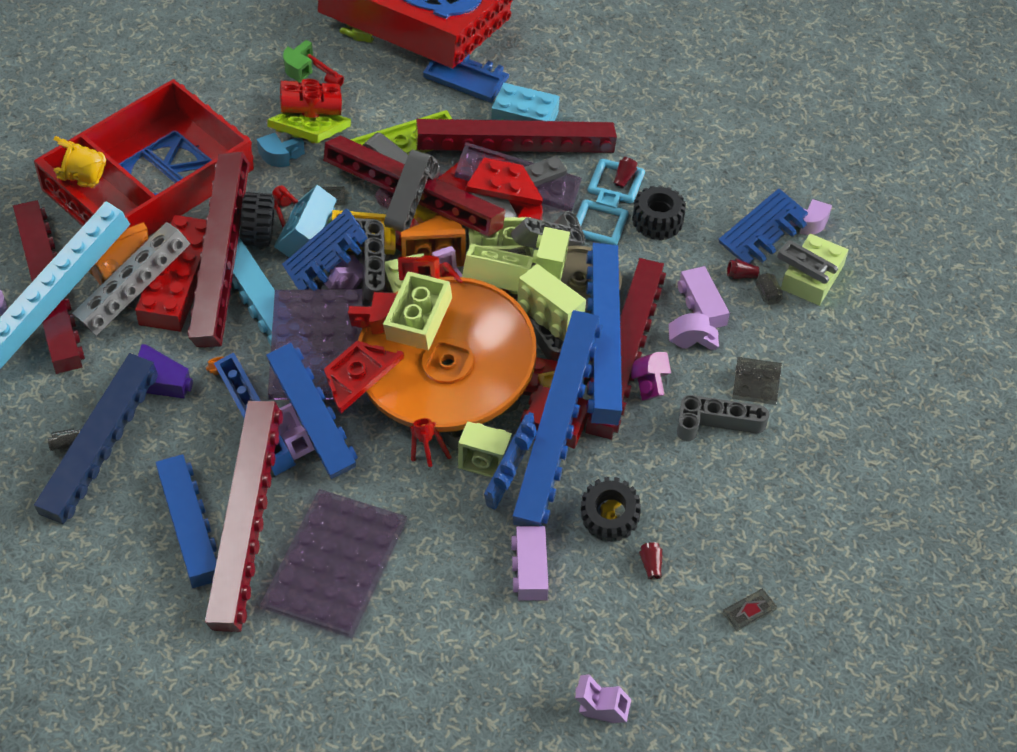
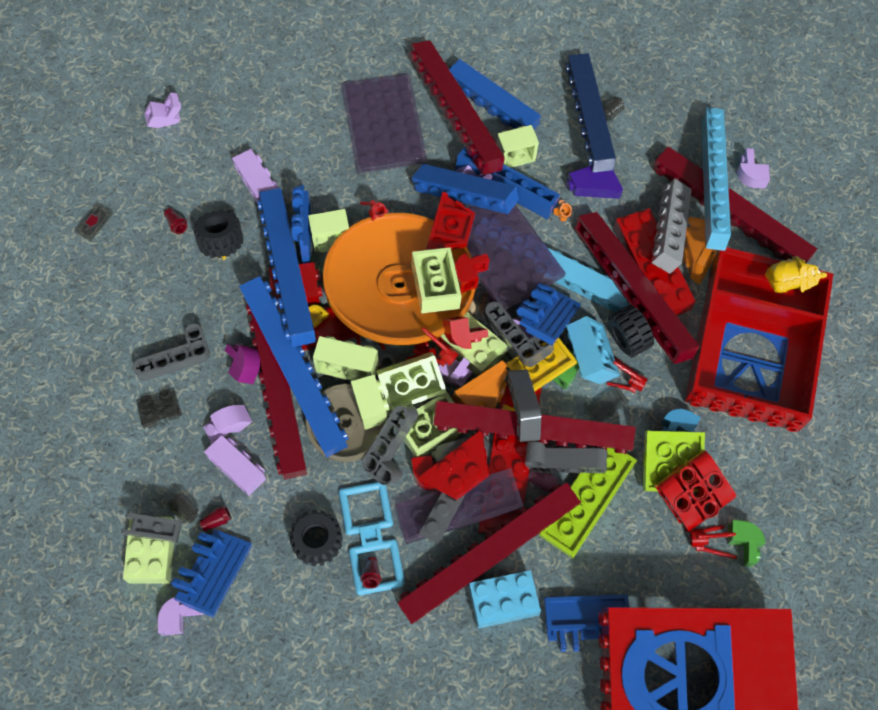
camera: 150 degrees right, 15 degrees up
none -> yellowish green brick [496,125,539,168]

